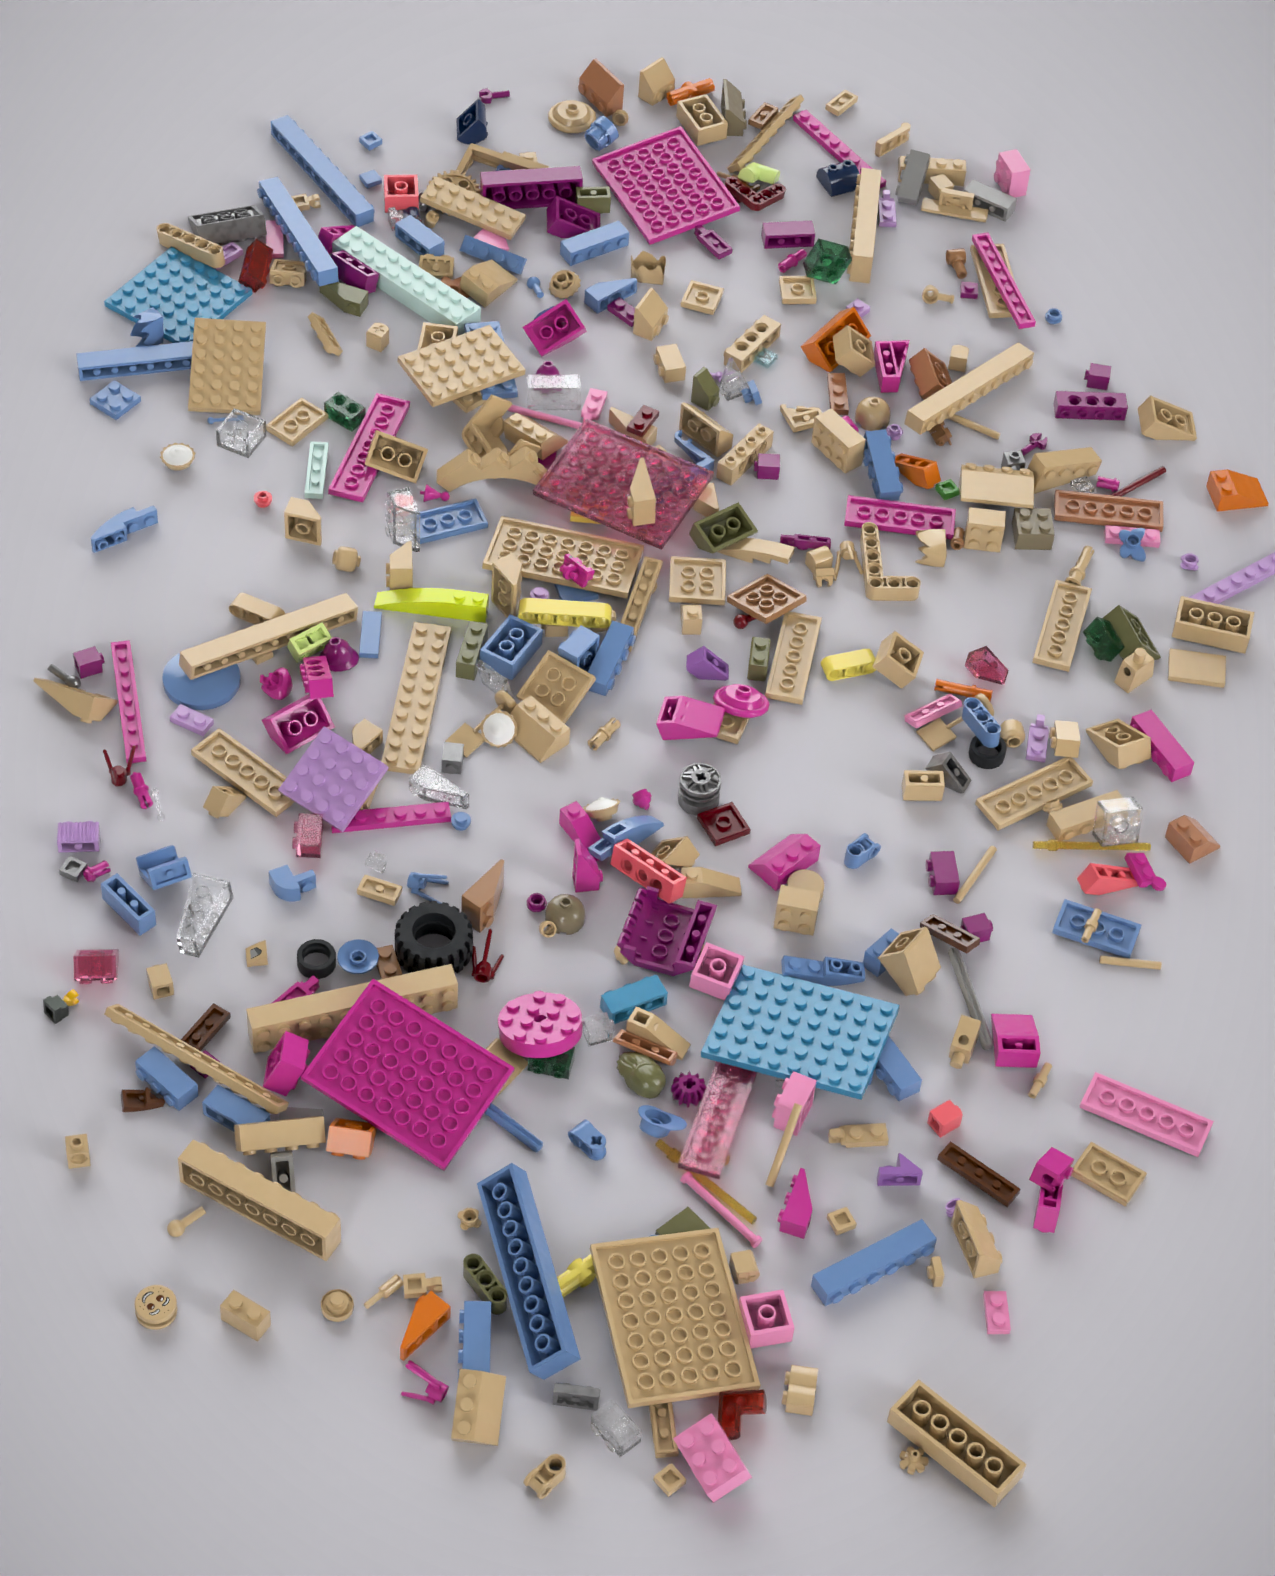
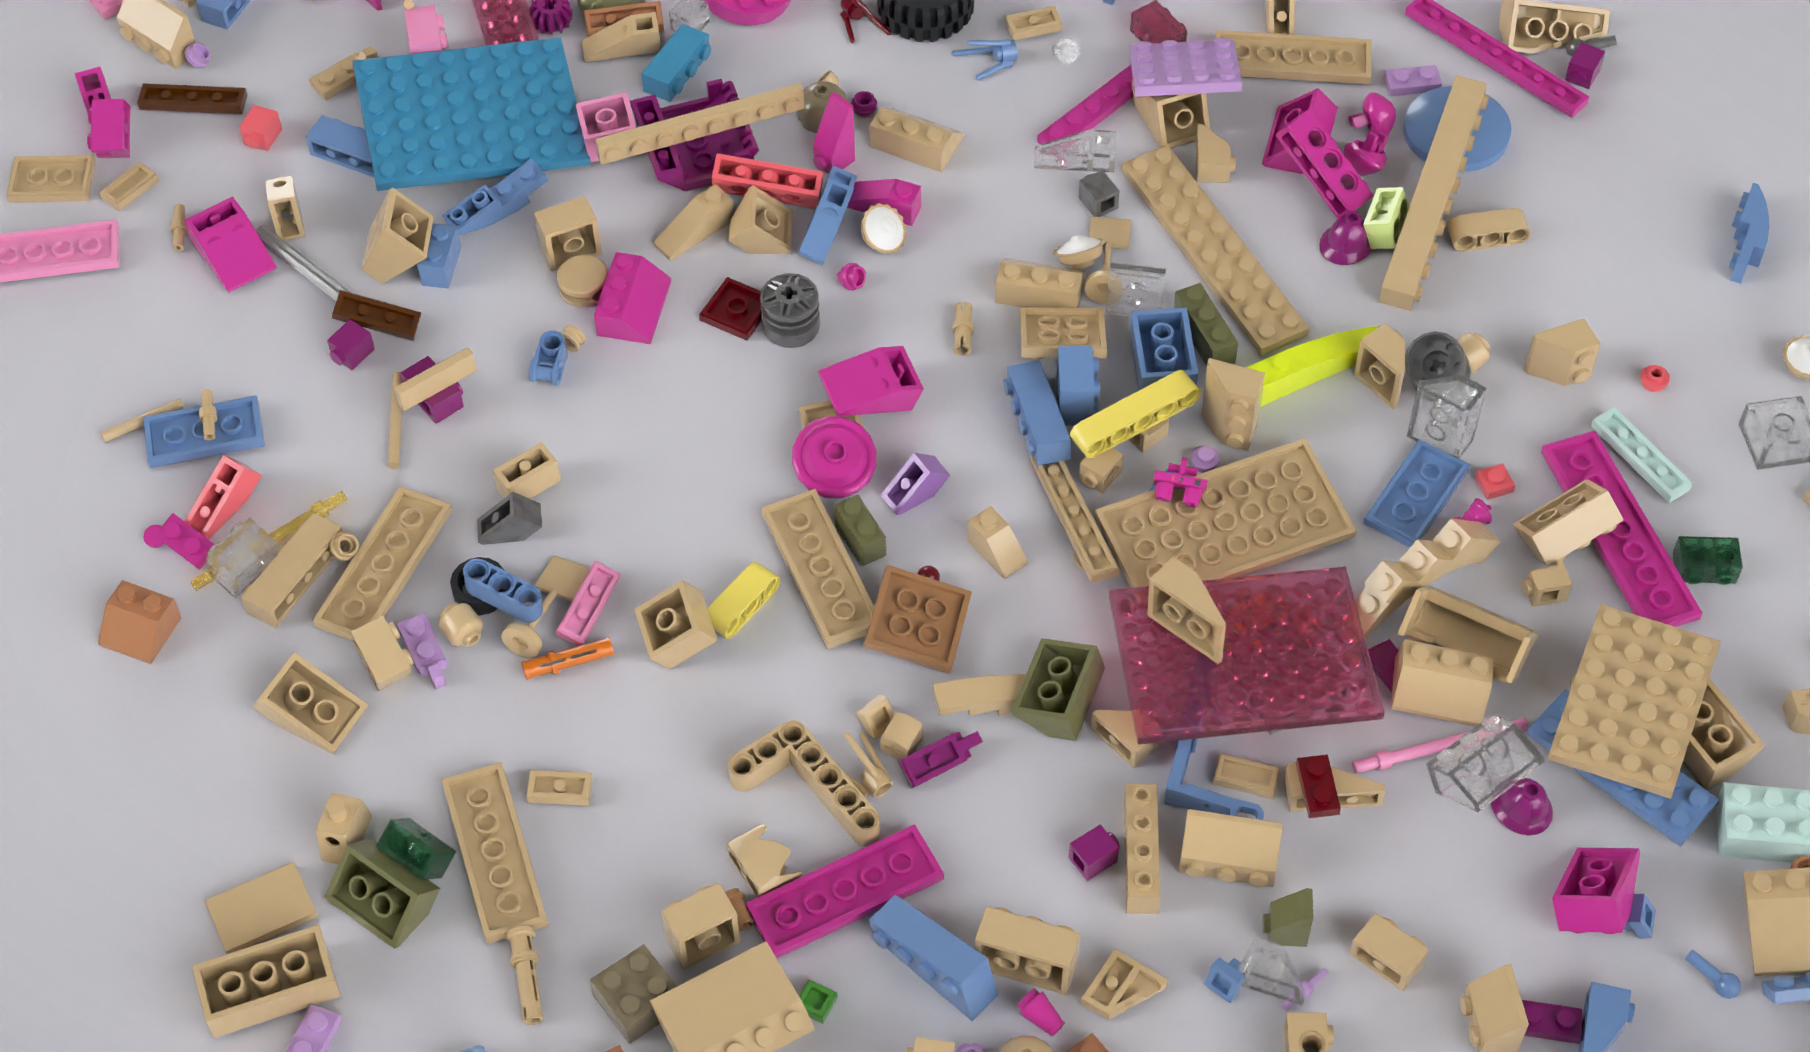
camera: 150 degrees right, 5 degrees up
tan tile [265,398,328,447] -> none
medium blue tile [359,611,382,658] -> none
medium blue plate [451,812,471,831] -> none
medium nougat slope [461,859,504,933] -> none
tan piece [549,270,581,299] -> none
bright pink hinge [581,388,607,425] -> none
tan plate [669,556,726,605] -> none
medium lavender slope [877,1153,923,1186] -> none
orange slope [895,453,941,489] -> none
clear pink slope [964,646,1009,685] -> none
dark pink brick [1130,709,1194,782] -> none
none -> tan tile [99,162,159,211]
none -> tan tile [394,347,477,411]
none -> tan plate [526,770,593,806]
none -> tan bush [560,324,586,352]
none -> tan plate [595,83,805,165]
none -> tan slope [869,107,964,172]
none -> dark pink piece [1348,92,1396,136]
none -> flat silver wheel [1405,331,1471,402]
none -> tan brick [1522,560,1572,607]

